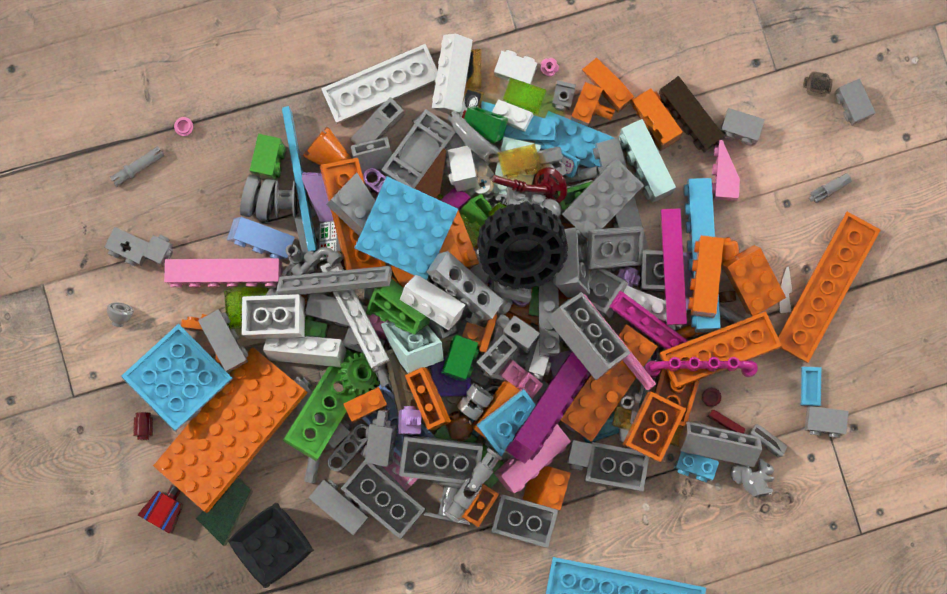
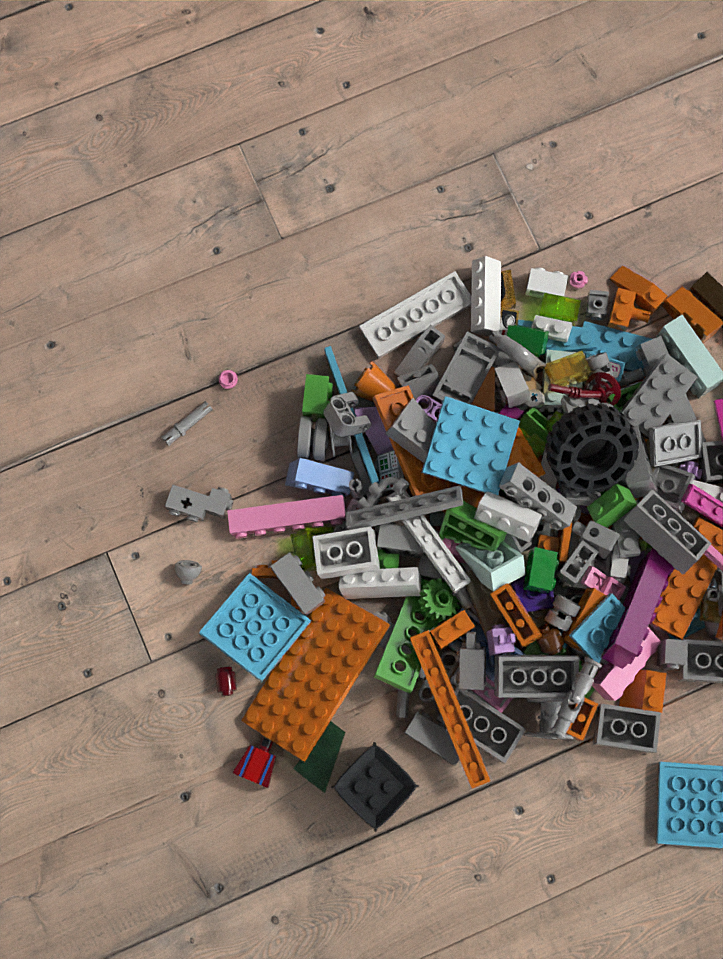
camera: 10 degrees left, 5 degrees down
none -> light grey piece [323,392,372,437]
none -> orange plate [410,630,491,789]
none -> bright green brick [587,484,638,528]

